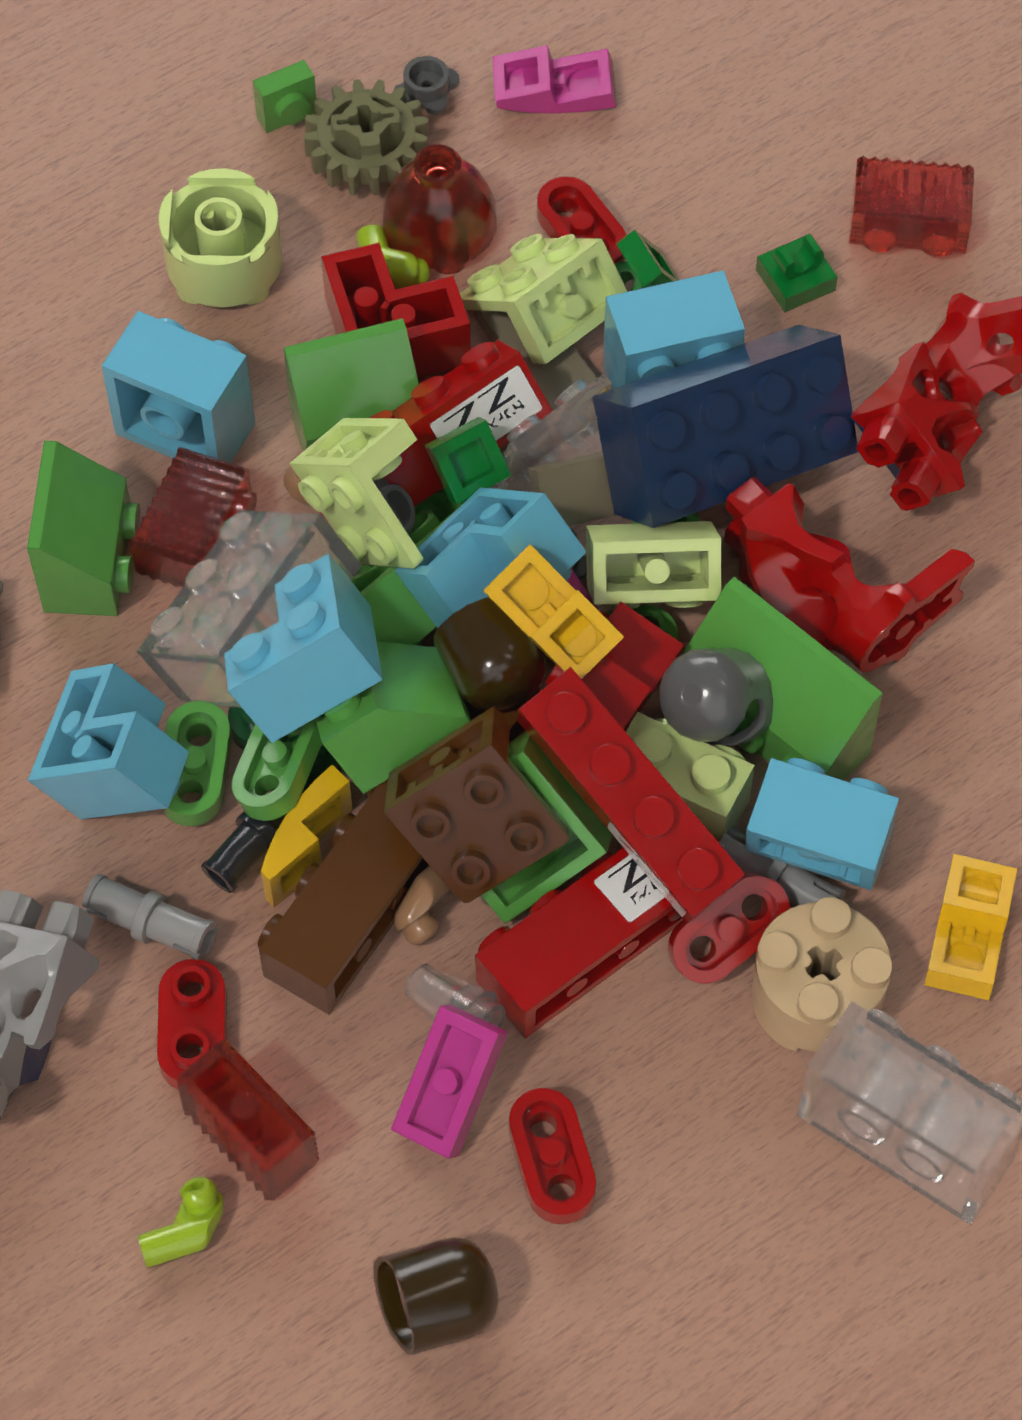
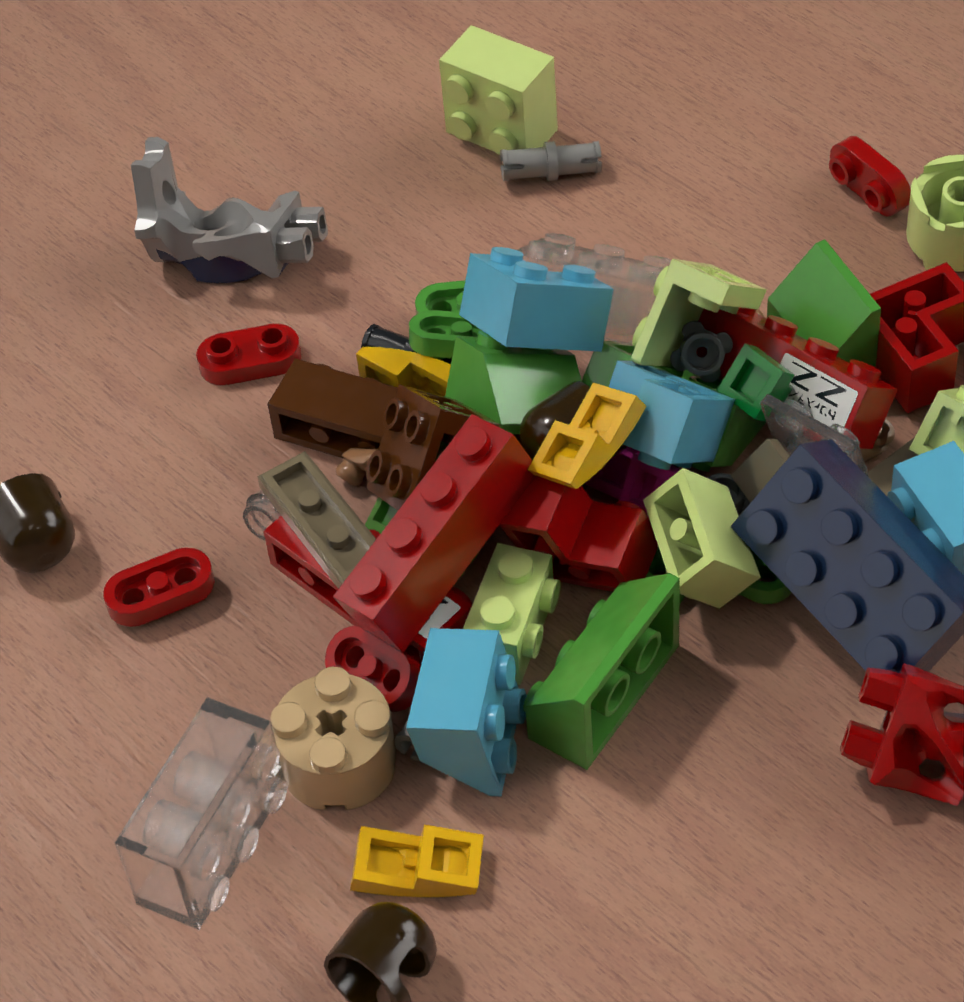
camera: 85 degrees right, 10 degrees down
bright green slope [27,440,141,617] -> none
medium azure brick [27,663,189,820] -> none
light grey pin [82,874,217,960] -> none
medium azure brick [102,311,255,478] -> none
clear red brick [130,447,257,595] -> none
lime arm [137,1177,224,1268] -> none
clear red brick [177,1039,320,1200] -> none
dark pink plate [391,1004,509,1159] -> none
dark grey helmet [659,648,773,746] -> none
red hips [725,477,975,673] -> none
none -> dark tan tile [257,451,376,589]
none -> red plate [829,136,911,217]

